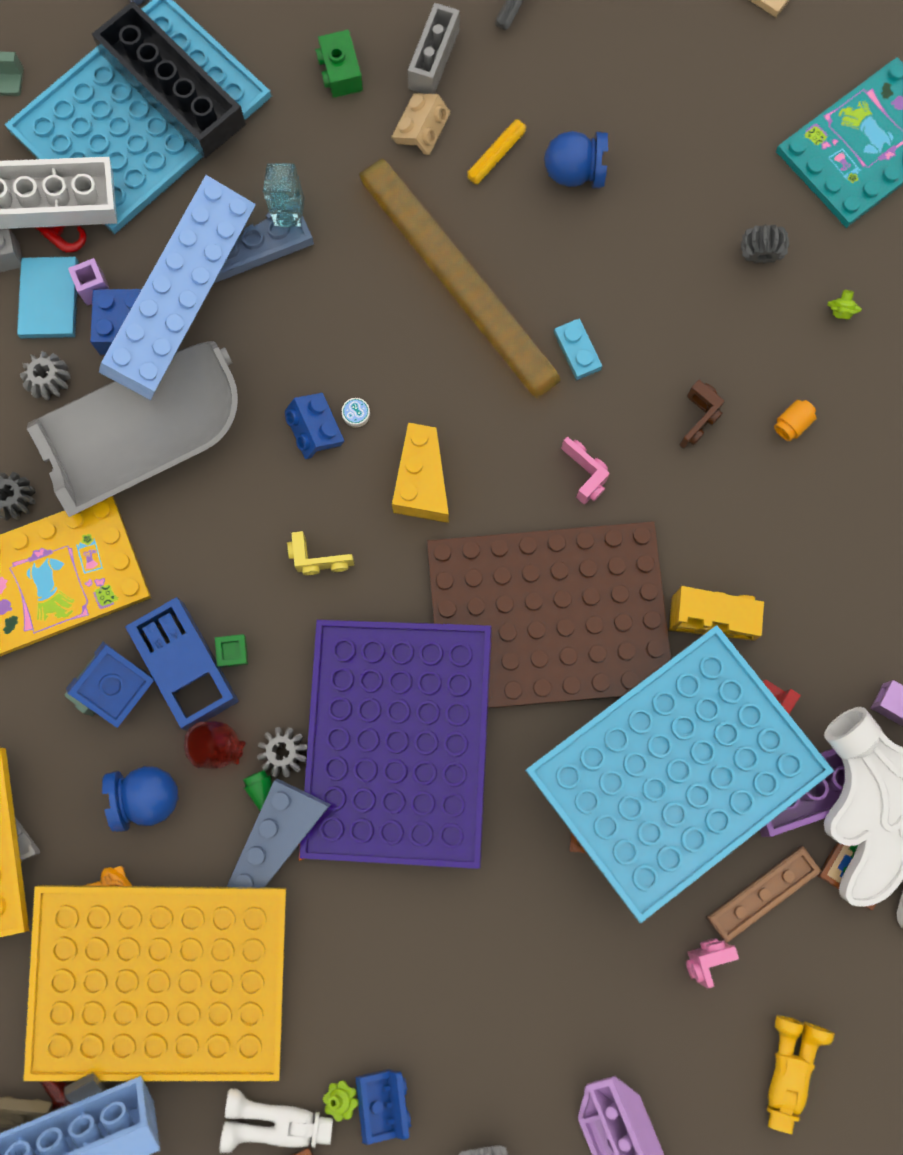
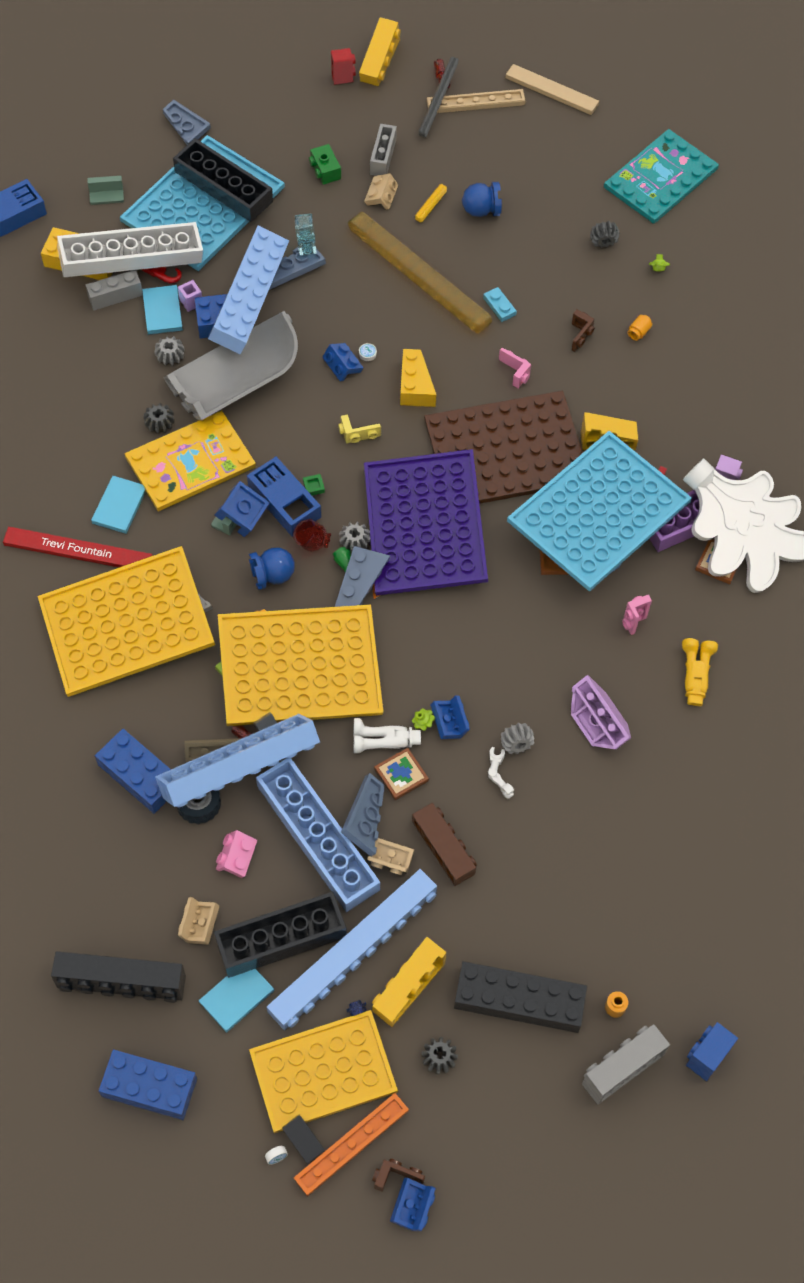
camera: 10 degrees left, 15 degrees down
medium nougat tile [706,846,822,943] -> none

